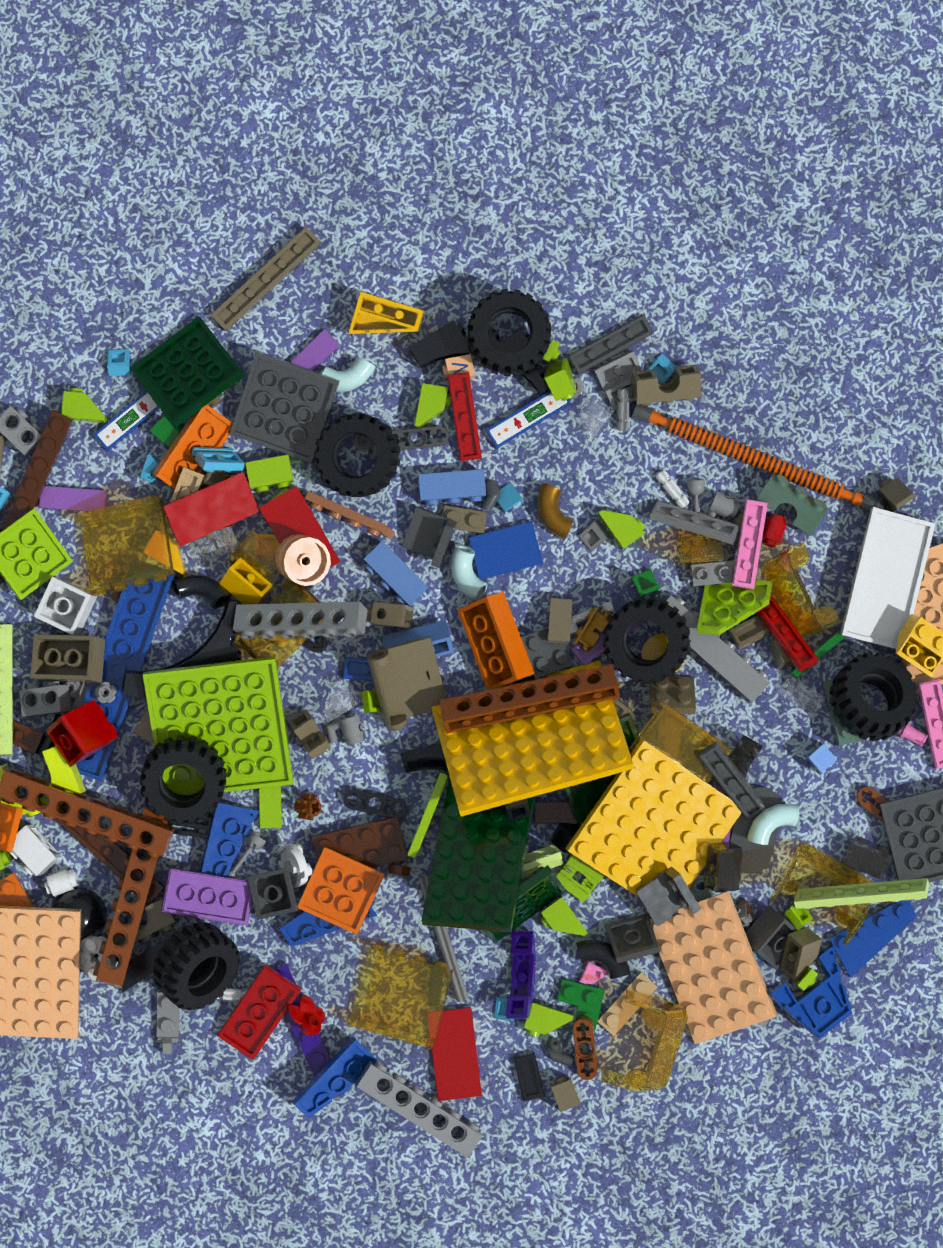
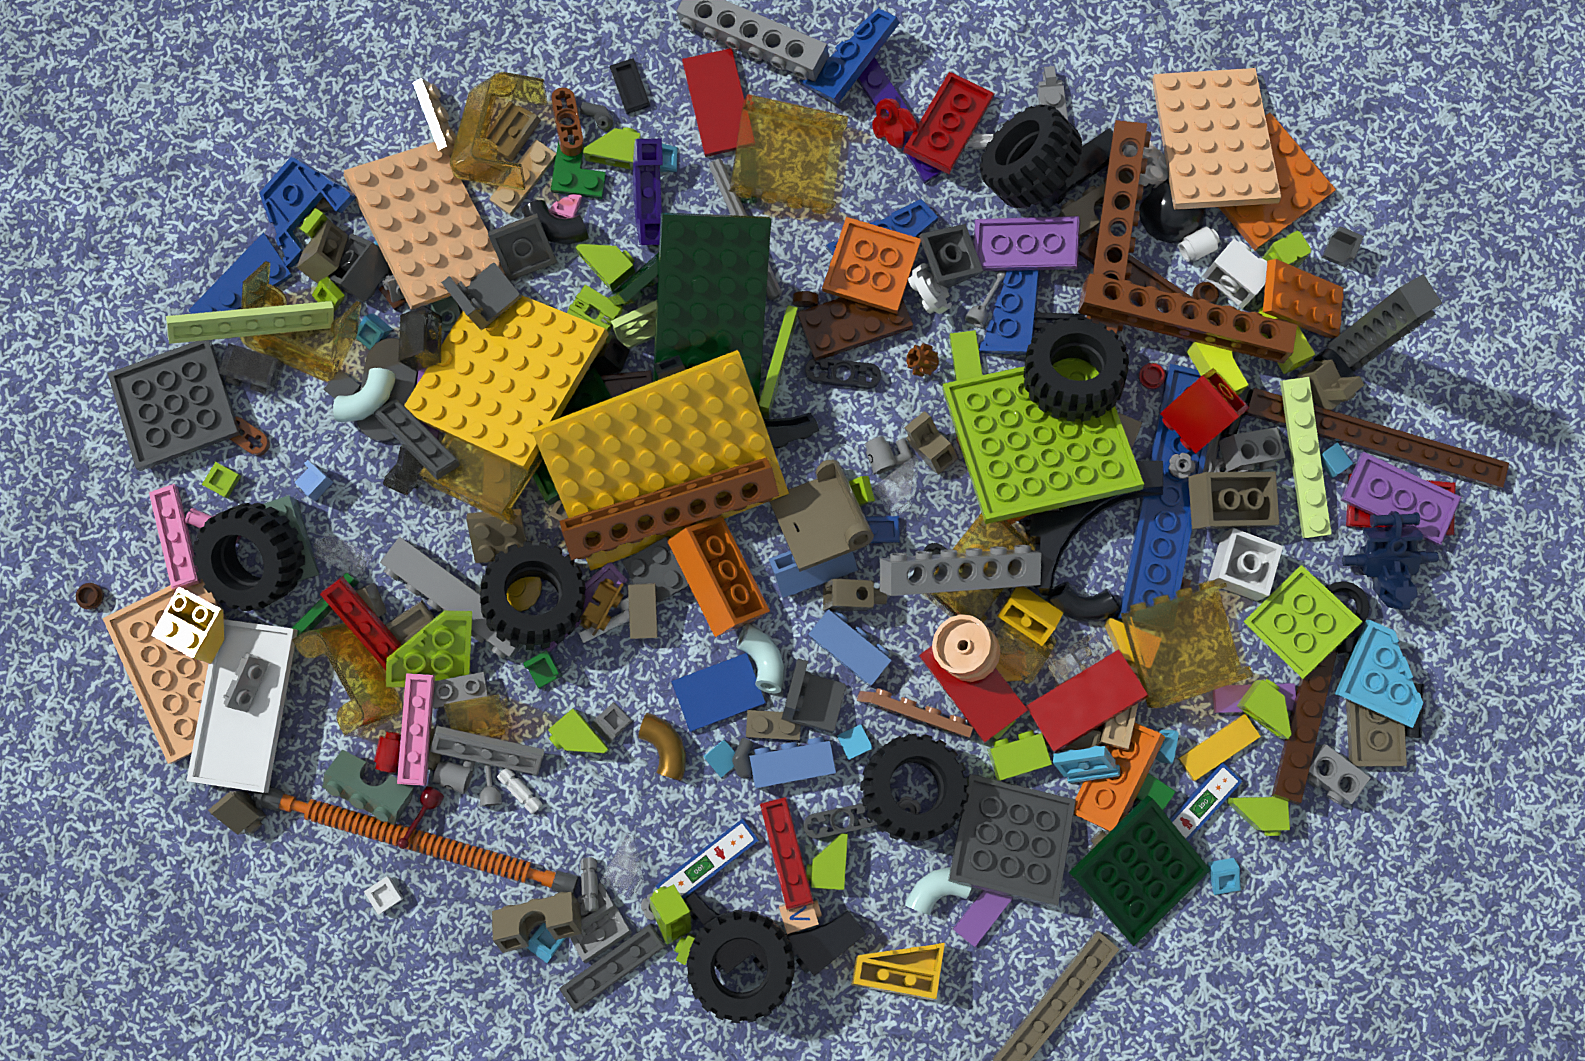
camera: 170 degrees right, 5 degrees down
dark tan brick [550,1076,581,1112] -> none
none -> lime plate [202,462,241,499]
none -> light grey hinge [223,653,270,712]
none -> dark grey tile [323,370,361,399]
none -> dark azure slope [353,313,393,350]
none -> white plate [364,876,404,915]
none -> dark red hinge [397,786,444,849]
none -> tan plate [413,78,459,157]
none -> dark tan plate [480,101,541,162]
none -> medium azure slope [837,724,873,760]
none -> red plate [1139,363,1165,389]
none -> yellow tile [1177,714,1261,781]
none -> reddish brown plate [1192,282,1219,304]
none -> lime slope [1236,679,1291,739]

